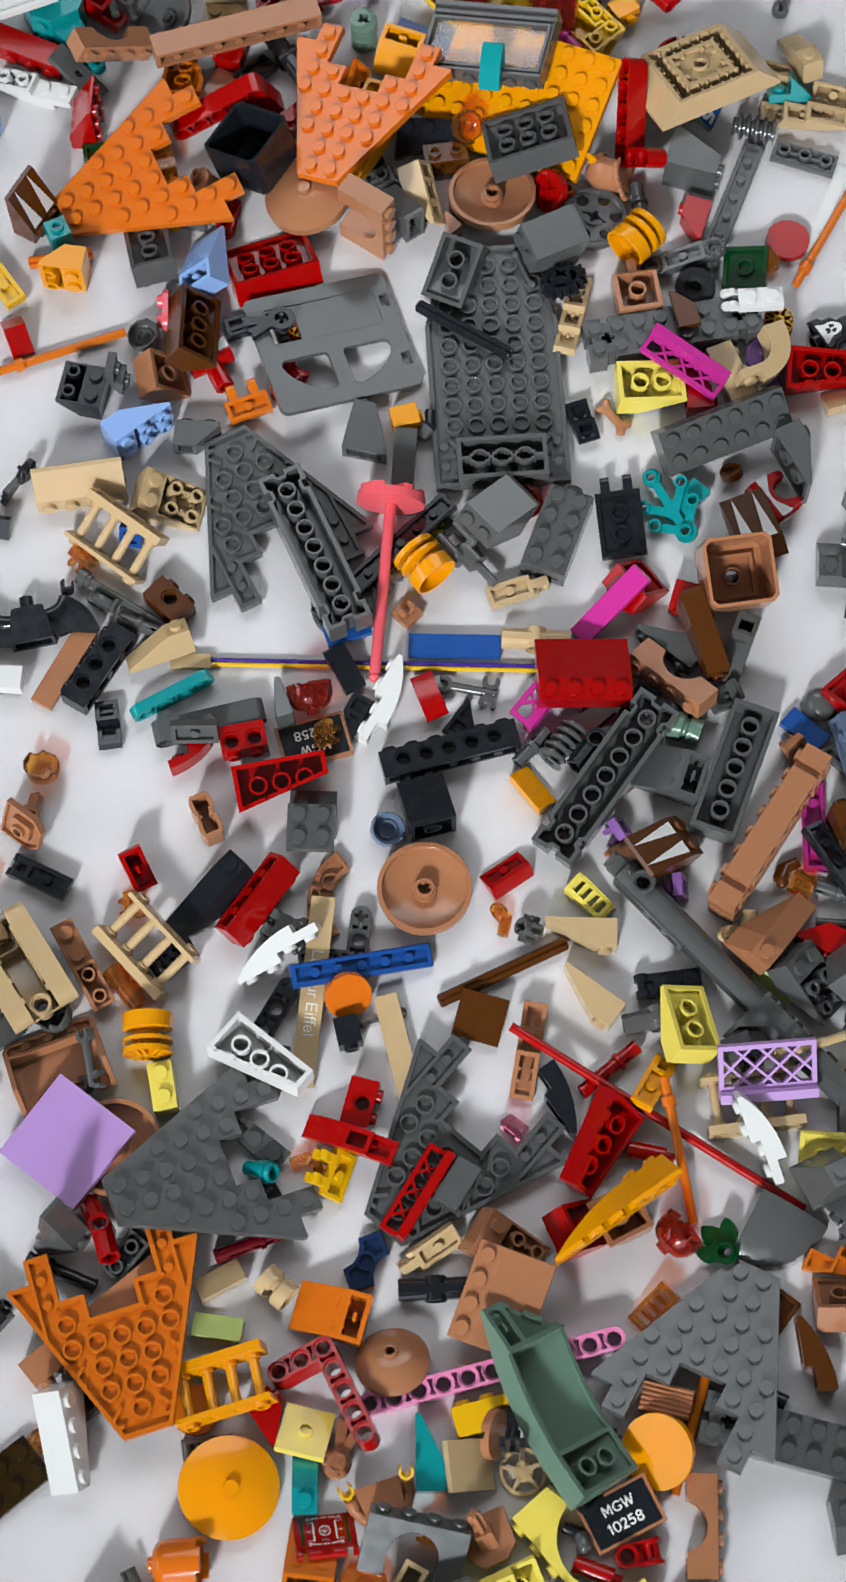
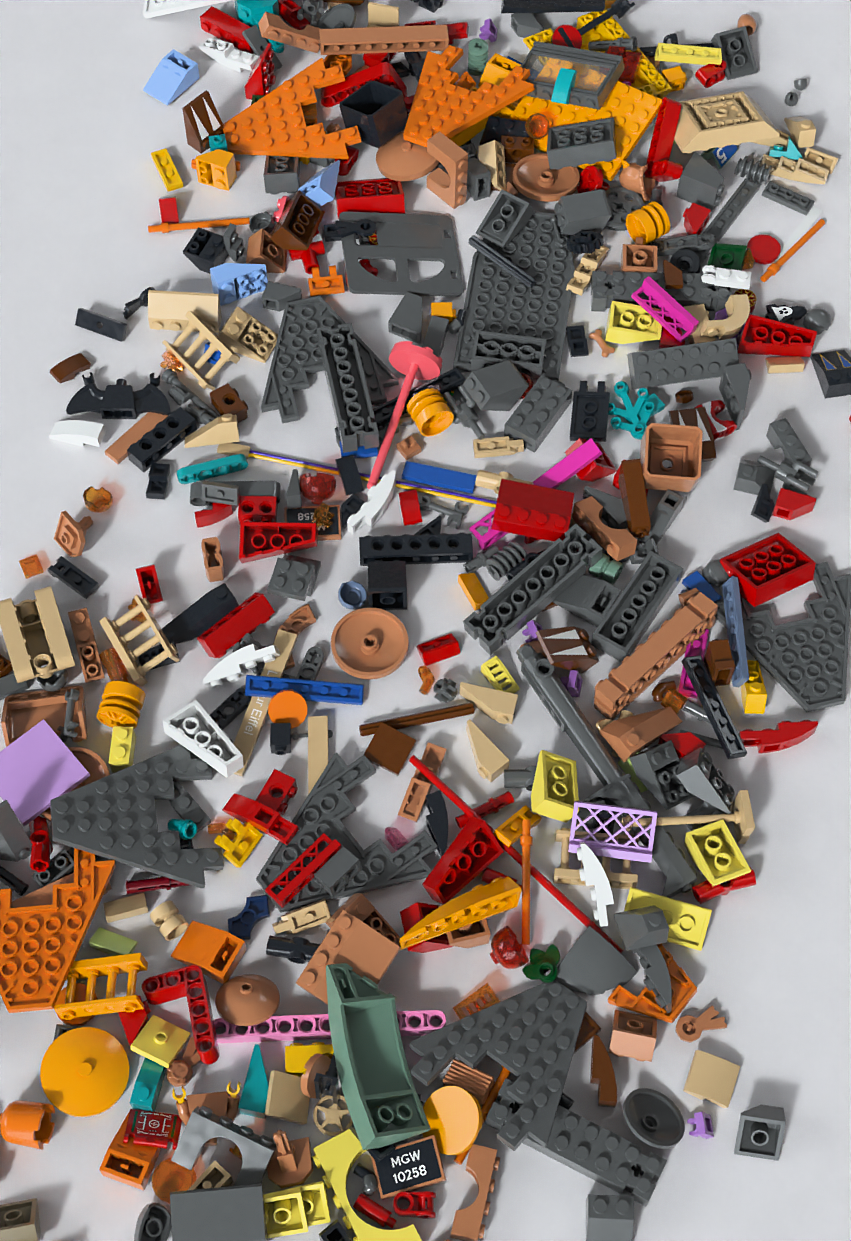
camera: 10 degrees right, 10 degrees down
black plate [633,967,703,1000] -> none

